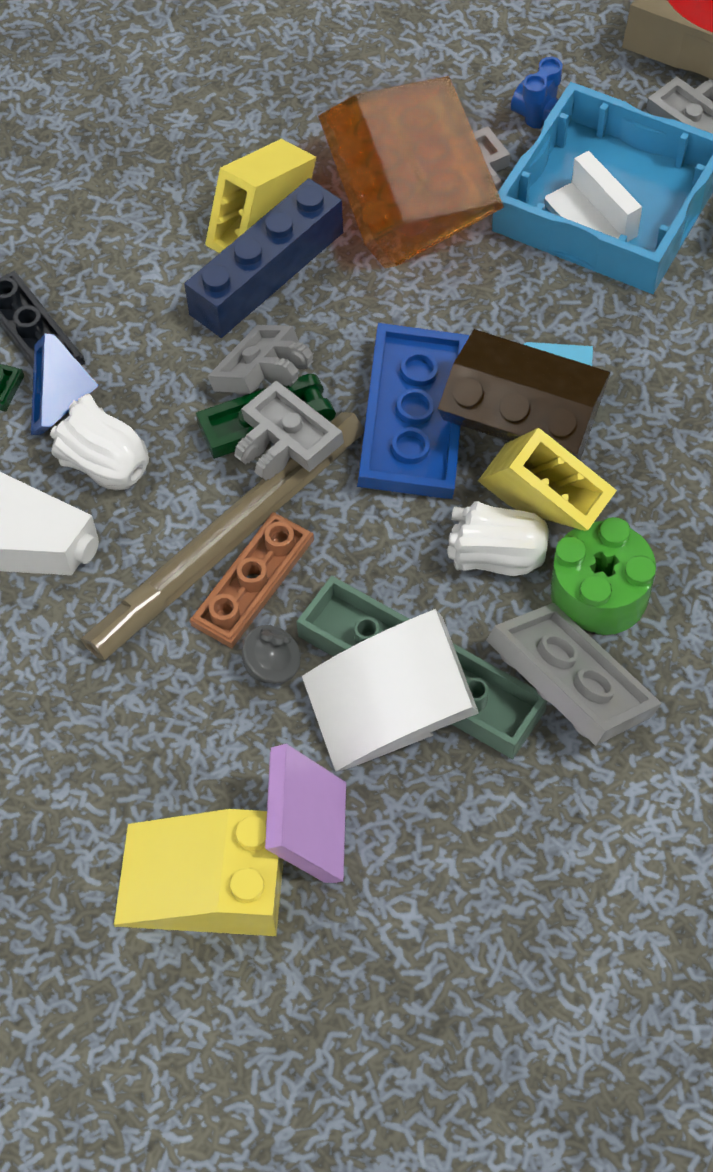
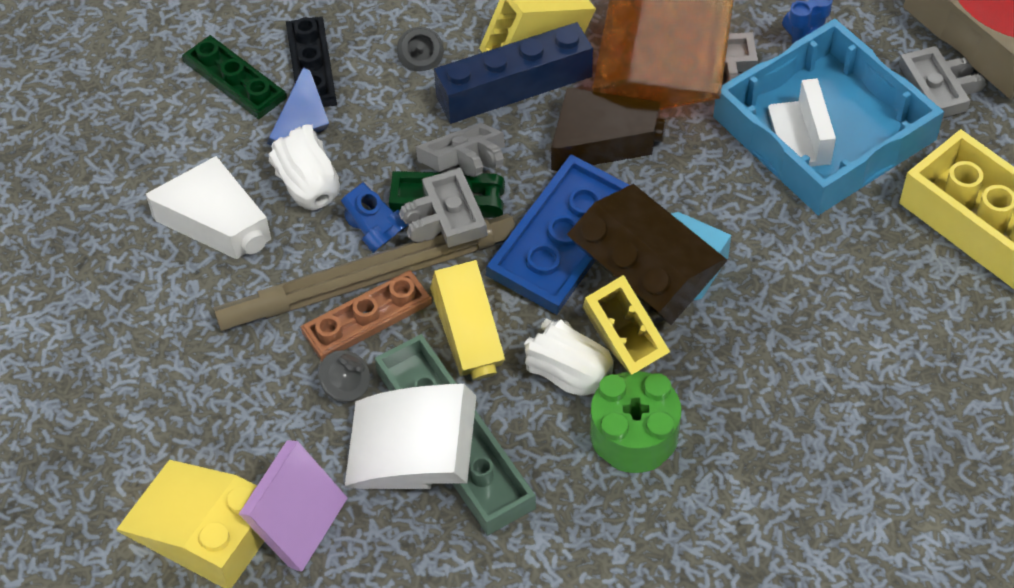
camera: 25 degrees right, 5 degrees down
light grey plate [486,603,662,746] -> none
none -> blue plate [341,182,409,253]
none -> dark grey hat [397,26,444,71]
none -> light yellow slope [430,260,505,381]
none -> dark brown slope [551,88,666,171]

